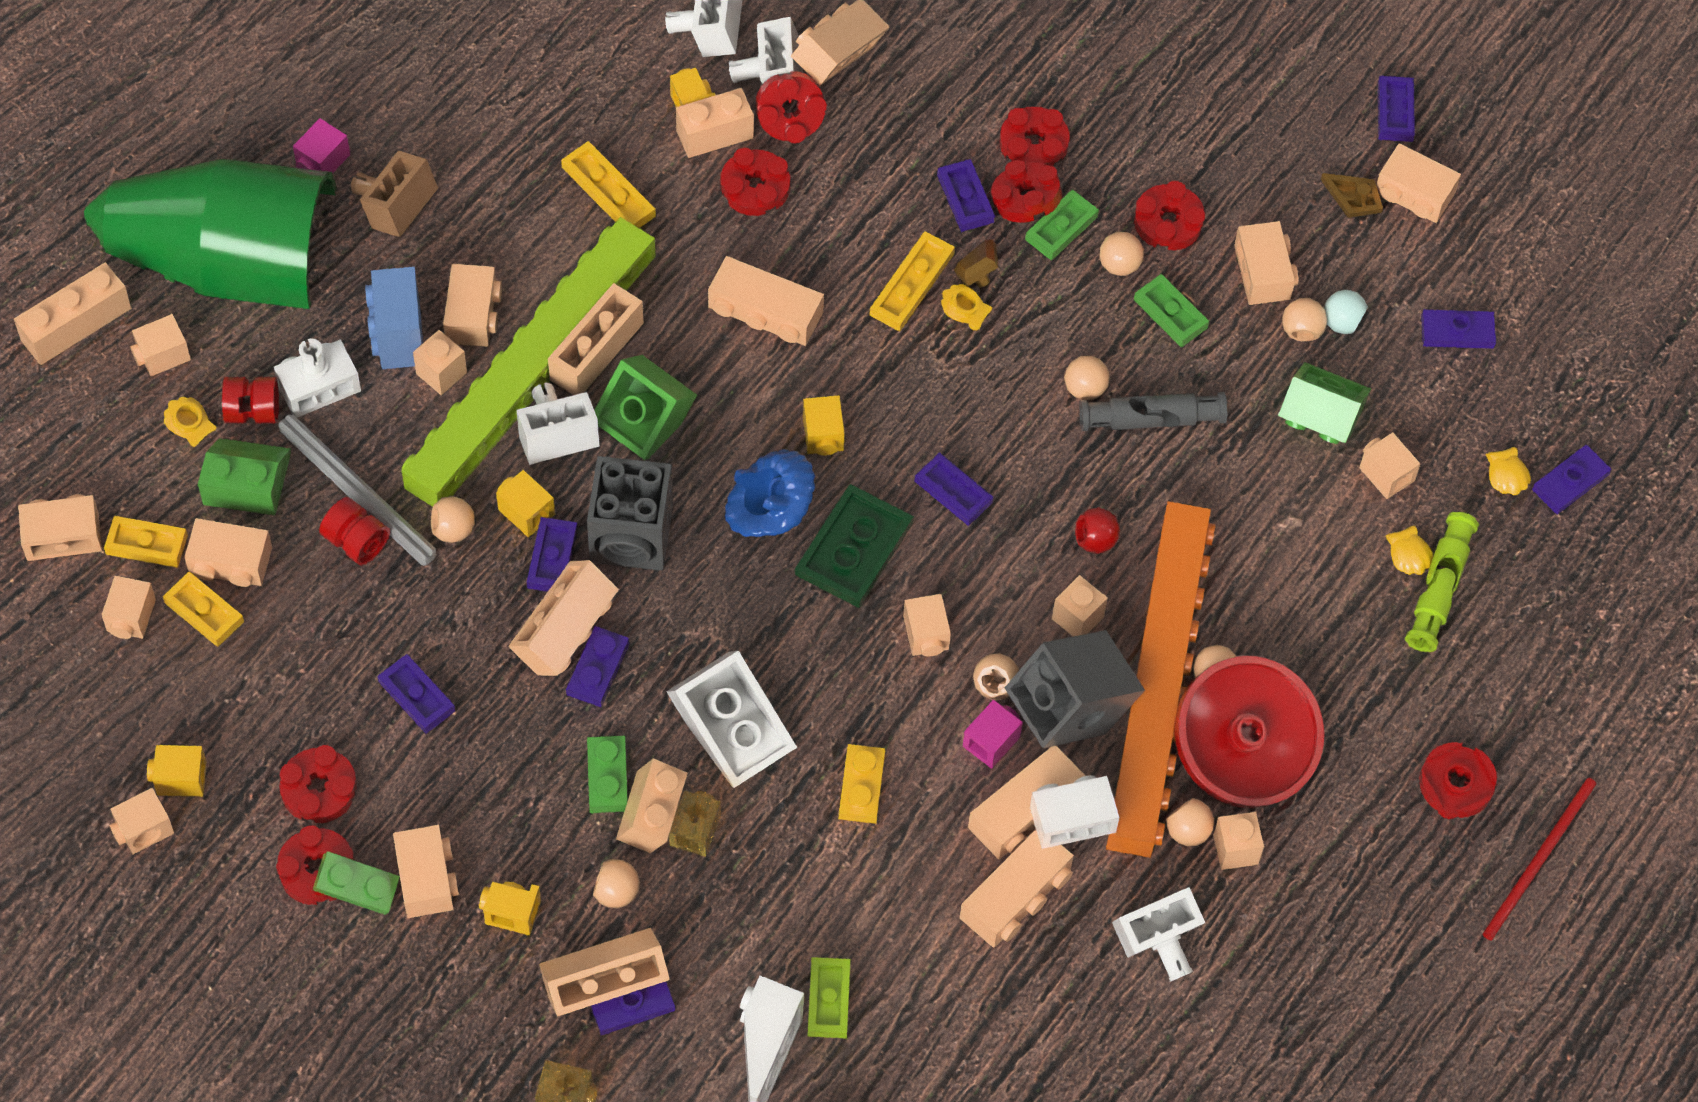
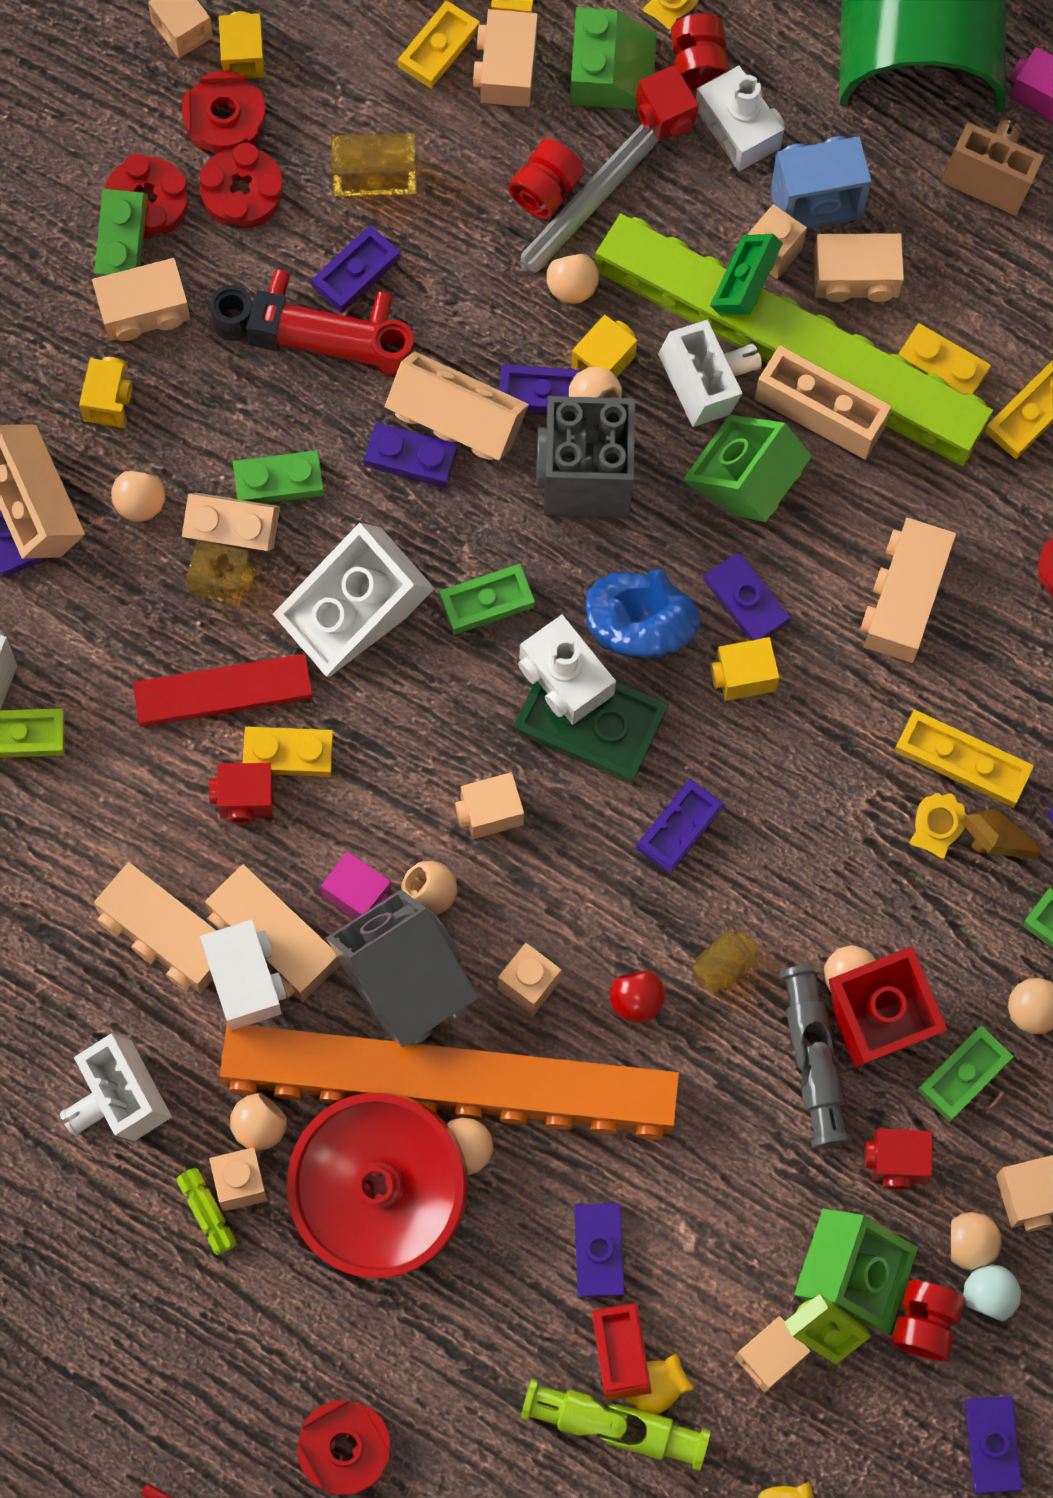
camera: 85 degrees right, 10 degrees up
none -> red tile [132,654,313,728]
none -> lime axle [177,1168,236,1255]
none -> red plate [182,71,266,153]
none -> red brick [209,763,273,824]
none -> red piece [210,269,414,376]
none -> clear yellow brick [331,133,417,196]
none -> bright green plate [439,564,535,635]
none -> white brick [518,615,616,725]
none -> light nougat piece [569,366,622,398]
none -> dark purple plate [574,1203,624,1298]
none -> red tile [592,1303,652,1401]
none -> red brick [635,64,699,141]
none -> clear yellow brick [691,930,758,995]
none -> dark purple plate [703,552,790,641]
none -> green plate [710,233,783,315]
none -> lime plate [784,1294,871,1364]
none -> red slope [828,946,947,1068]
none -> red brick [864,1128,932,1190]
none -> red wheel [890,1280,966,1362]
none -> yellow plate [898,323,991,395]

